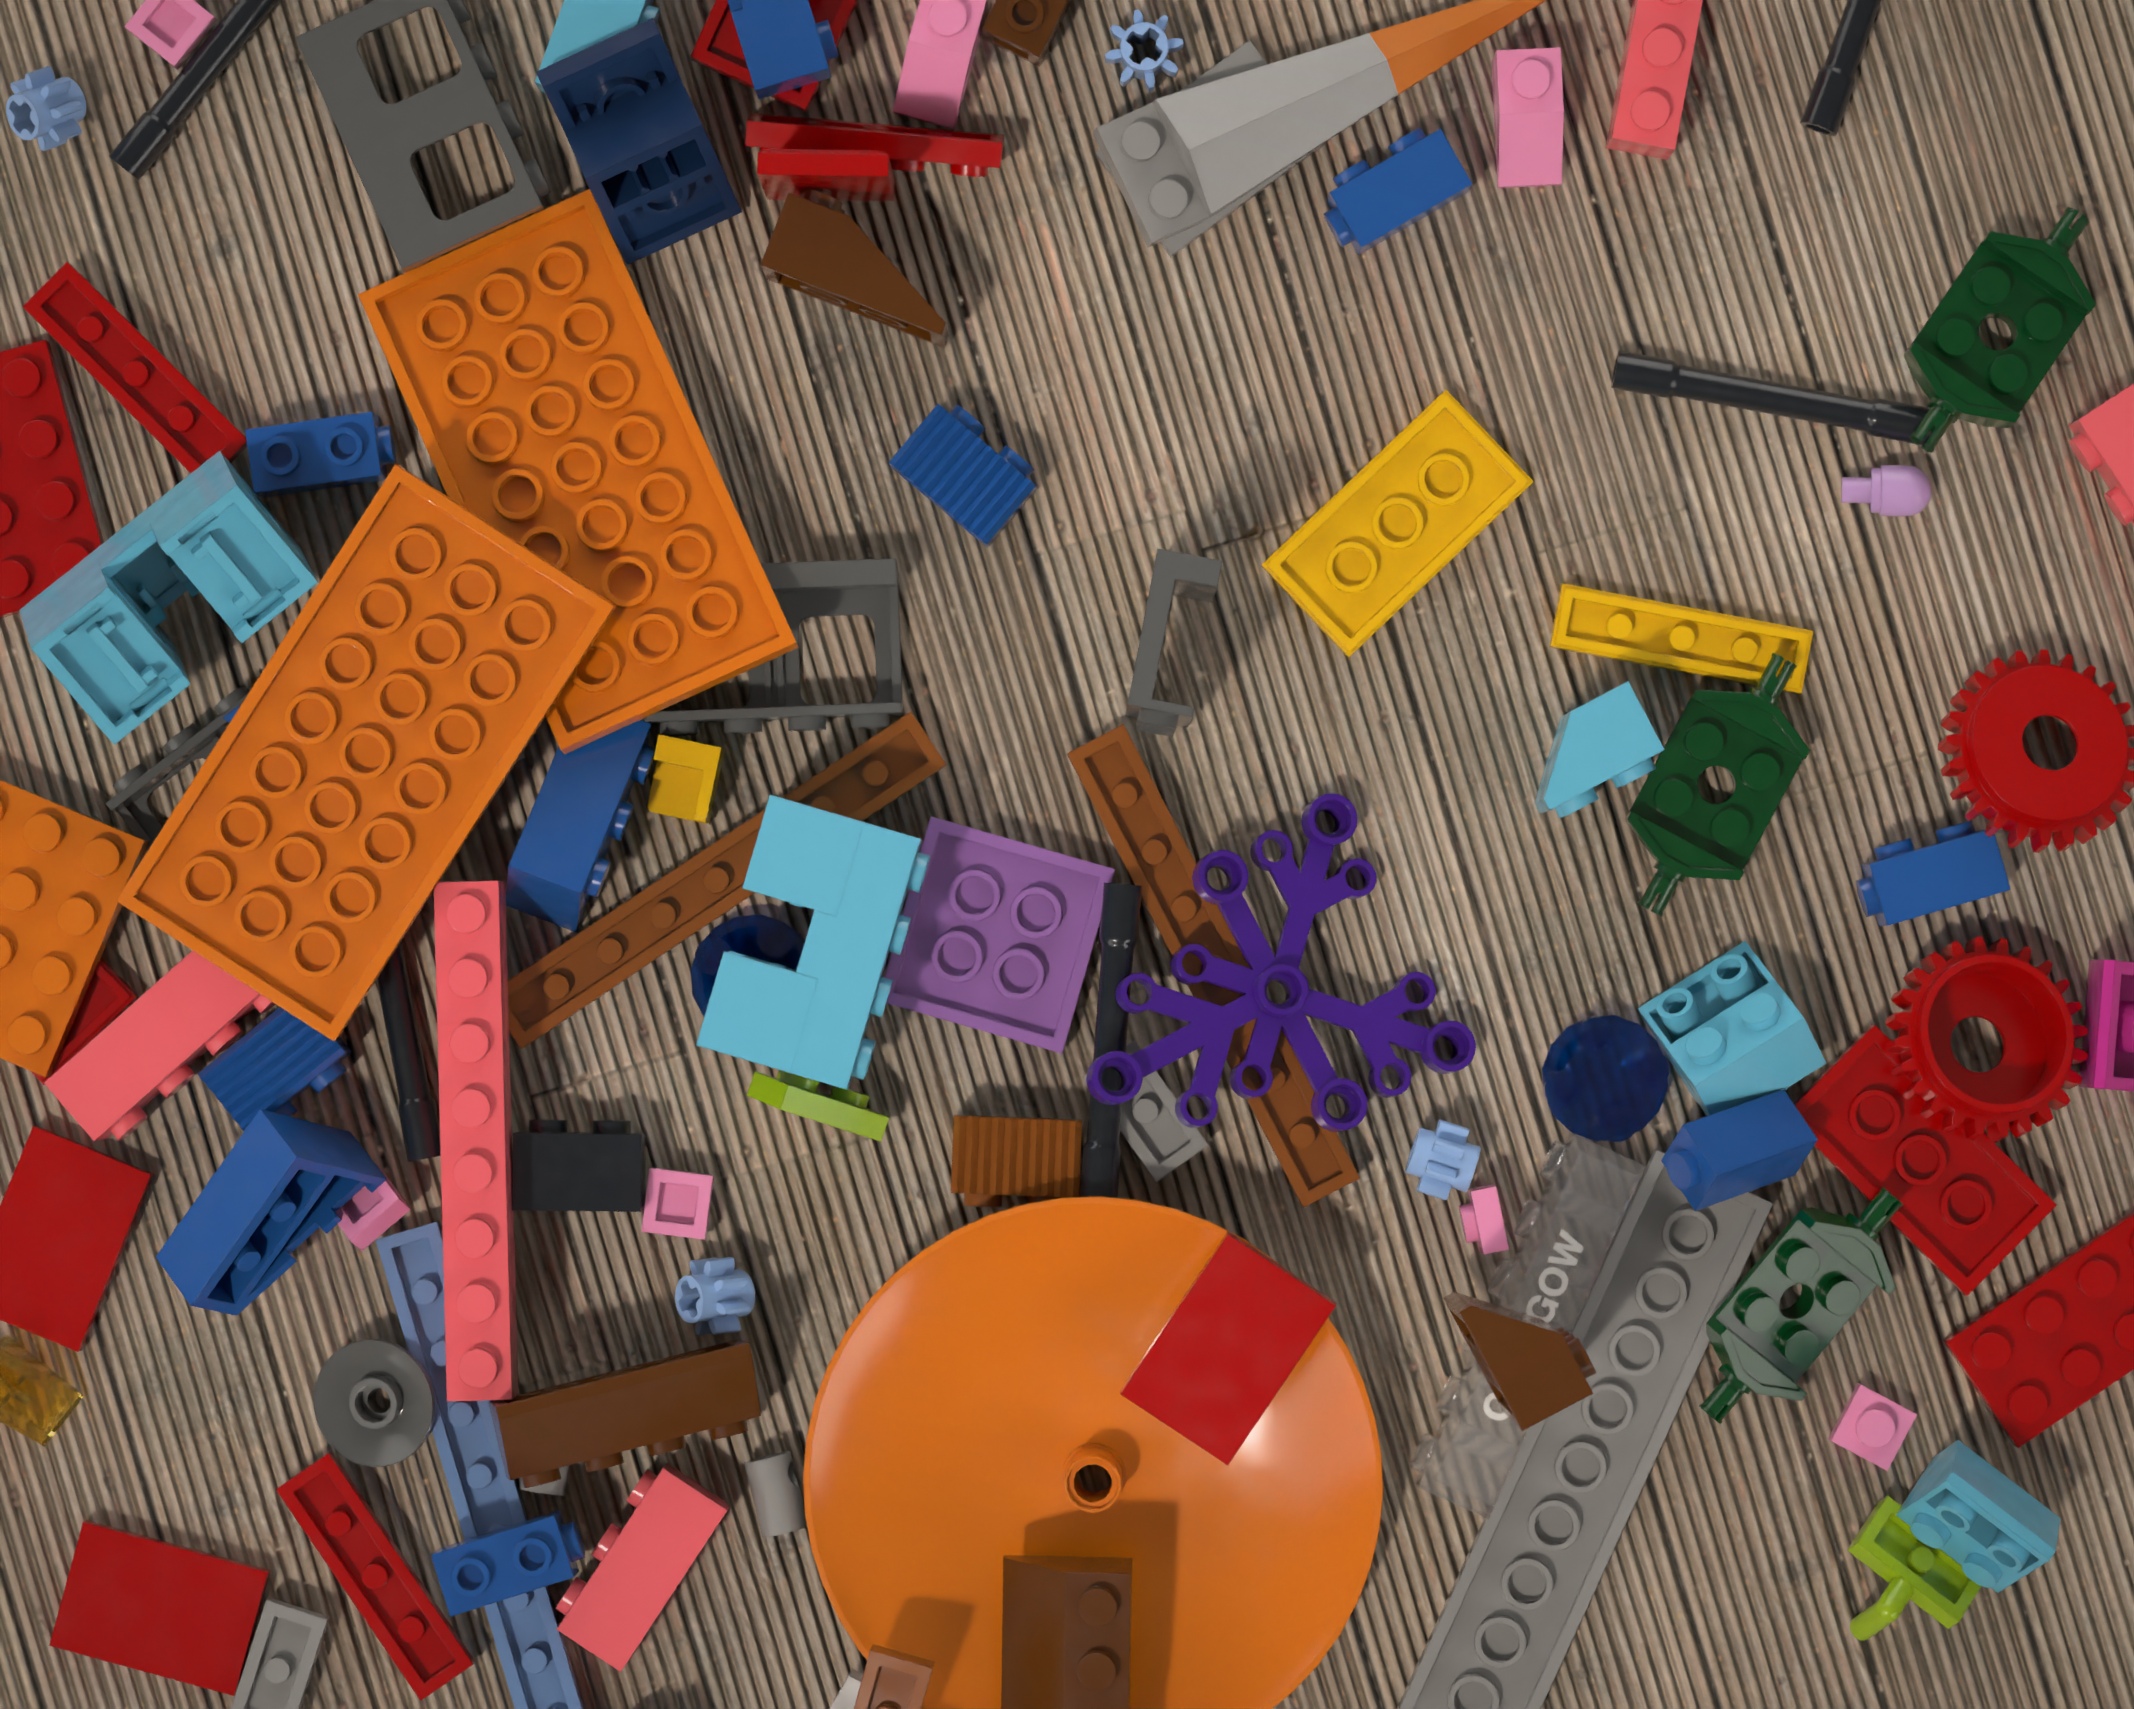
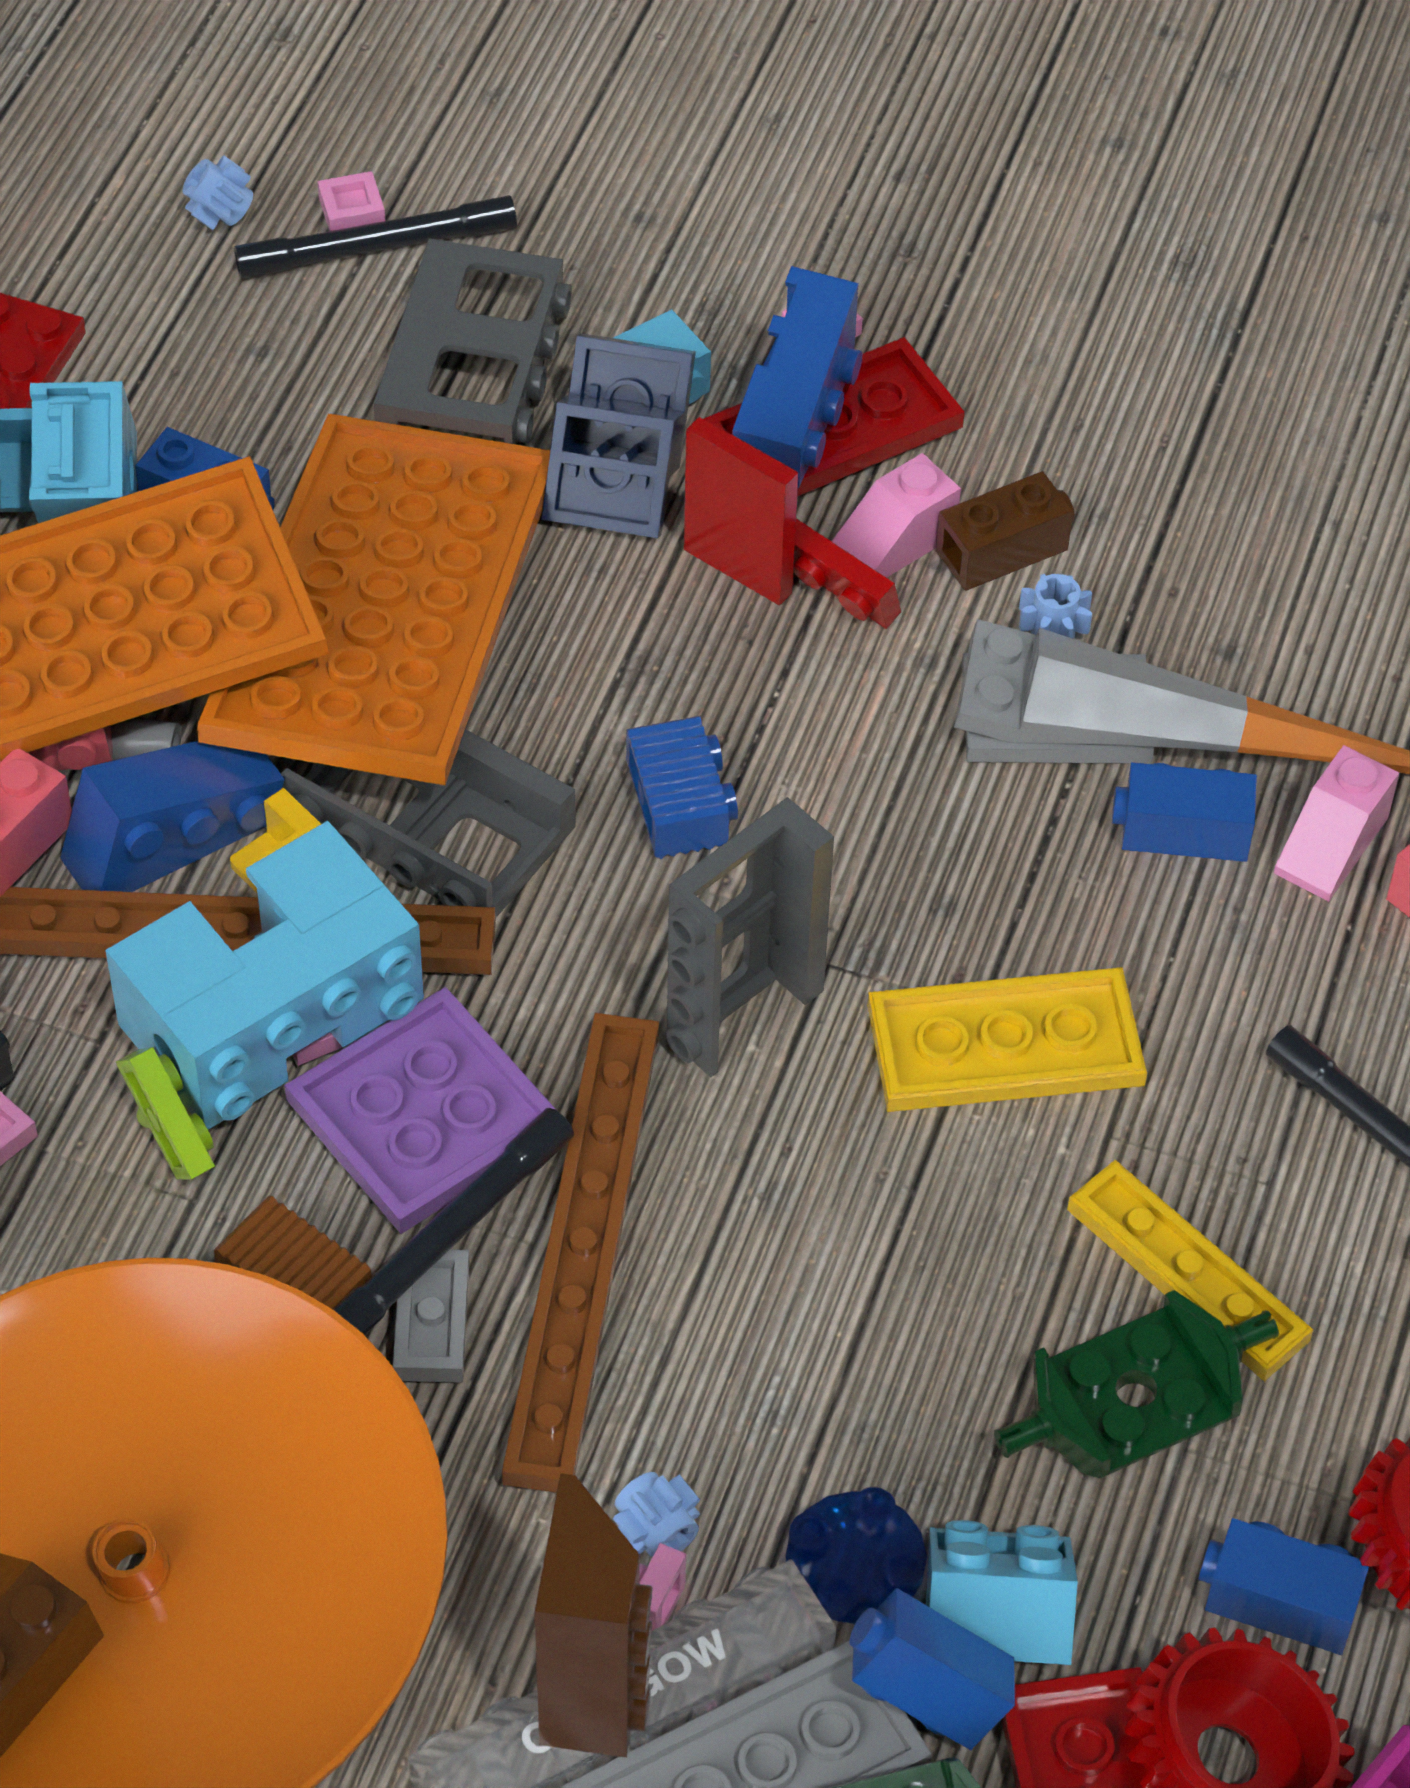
camera: 30 degrees right, 35 degrees down
red plate [22,262,247,473] -> none
reddish brown slope [760,189,949,348] -> none
dark purple plant [1086,793,1476,1132] -> none
red tile [1120,1231,1336,1465] -> none
medium azure slope [1534,681,1665,818] -> none

